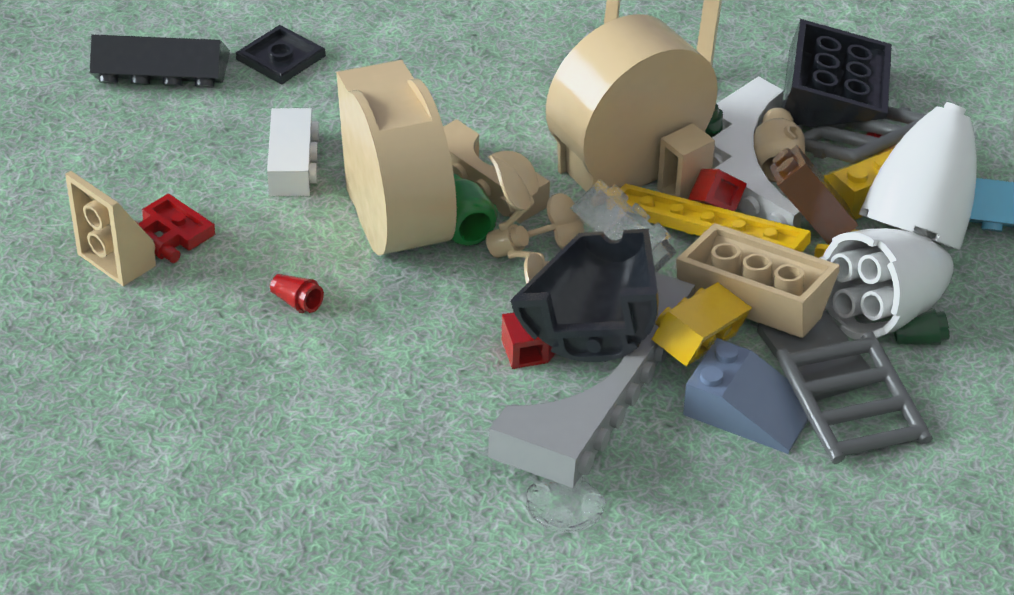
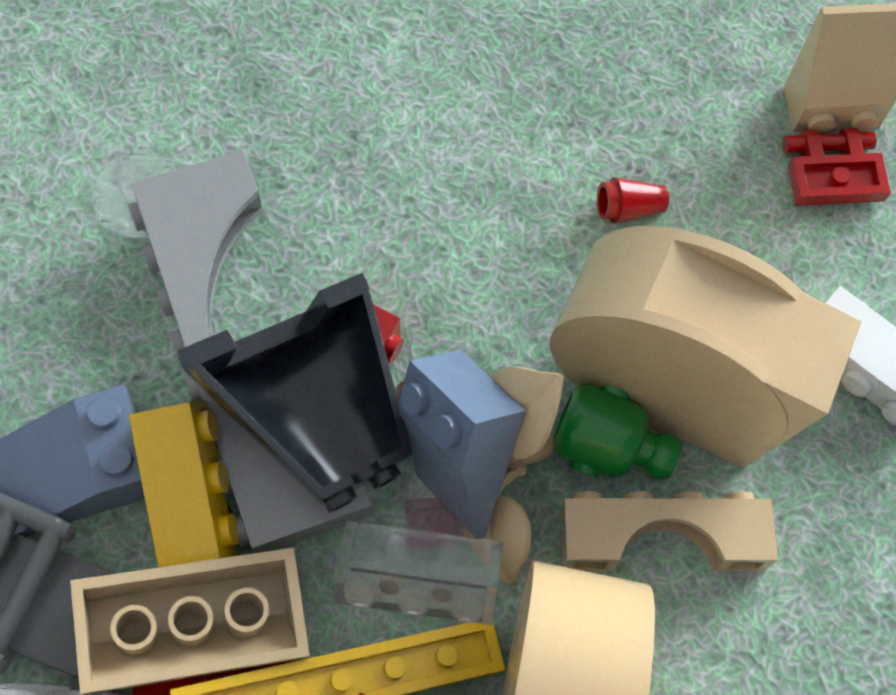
camera: 130 degrees right, 25 degrees up
none -> sand blue slope [398,350,526,540]

